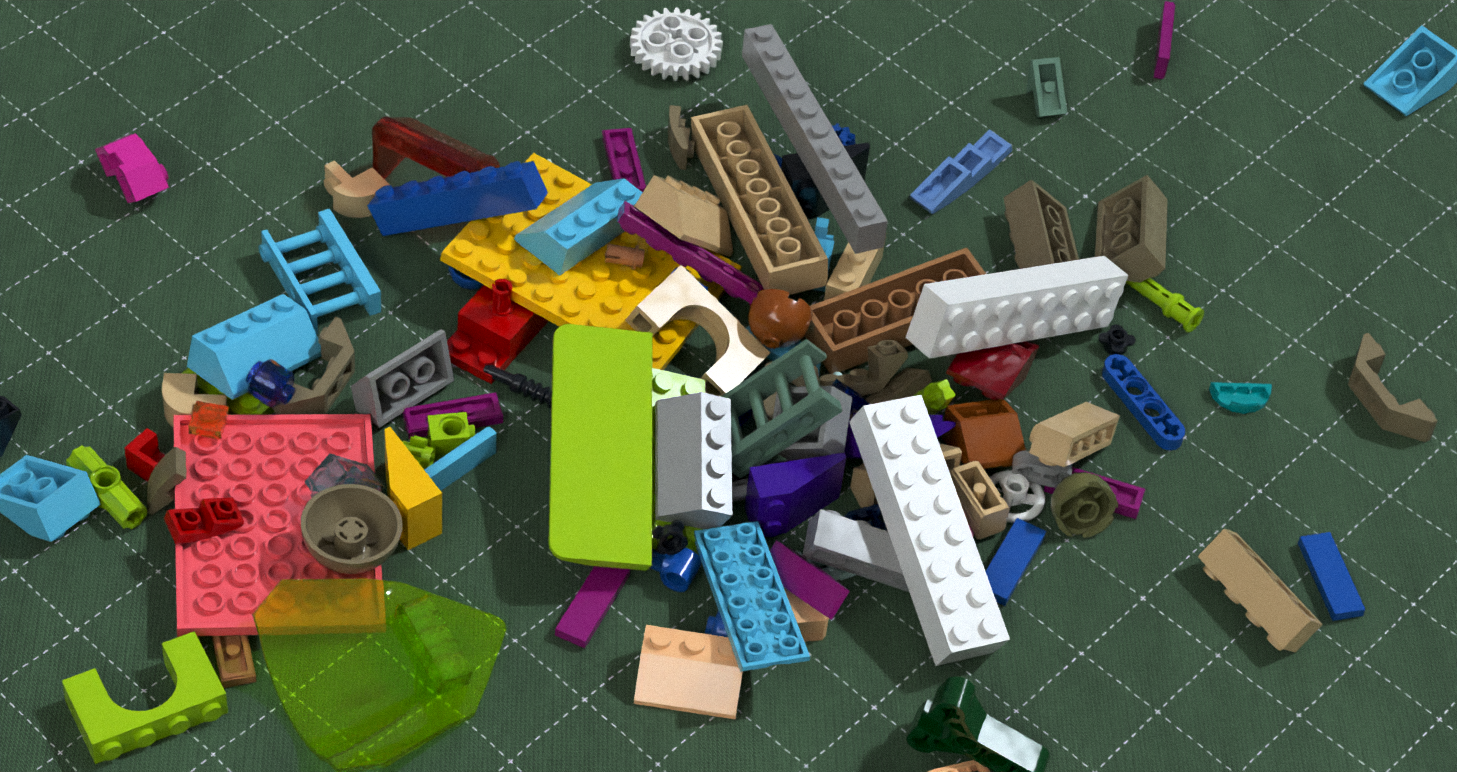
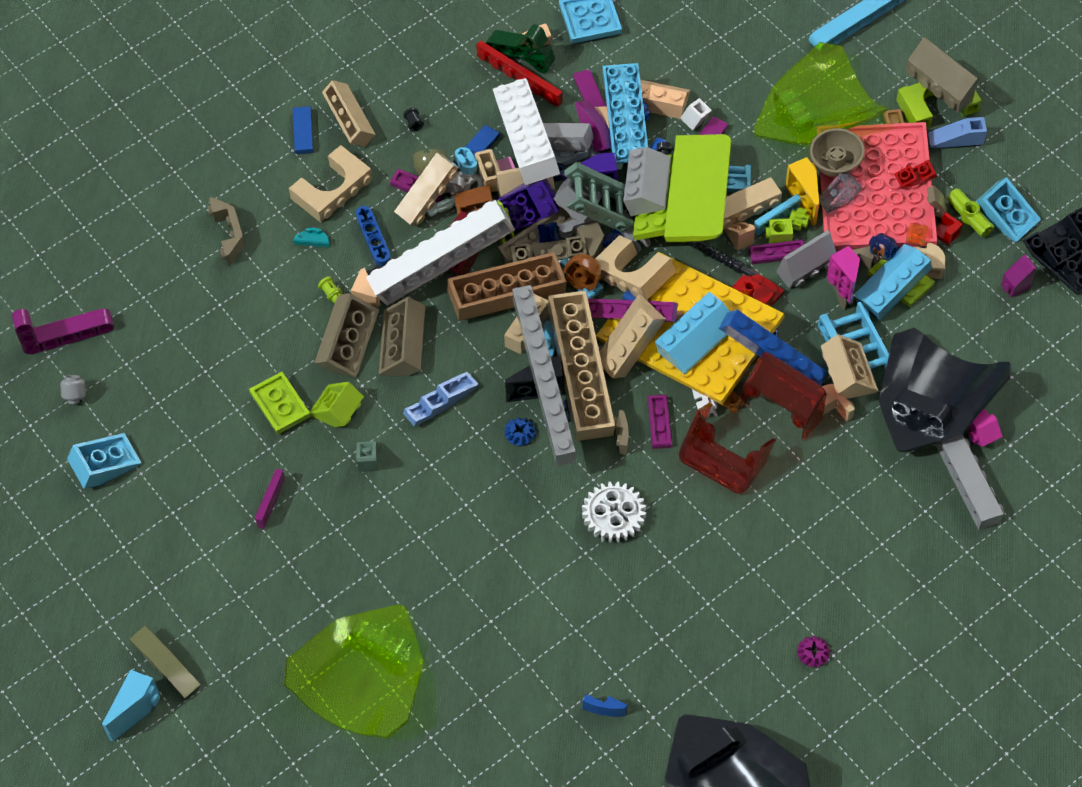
camera: 165 degrees left, 10 degrees up
none -> lime plate [249,372,311,435]
none -> tan arch [289,145,372,223]
none -> lime slope [310,382,364,427]
none -> light nougat slope [351,268,380,307]
none -> black bush [403,108,424,132]
none -> medium azure beam [455,147,477,175]
none -> red plate [476,40,563,107]
none -> magenta tile [573,69,606,107]
none -> clear red windscreen [679,402,776,494]
none -> white brick [680,98,712,131]
none -> tan brick [723,177,782,229]
none -> light nougat slope [724,222,755,250]
none -> medium azure plate [727,165,751,193]
none -> tan slope [821,334,878,398]
none -> dark pink slope [827,246,860,303]
none -> black windscreen [879,327,1011,452]
none -> dark tan slope [906,37,978,113]
none -> medium blue slope [928,117,987,148]
none -> light grey brick [935,434,1004,530]
none -> magenta slope [1001,254,1036,298]

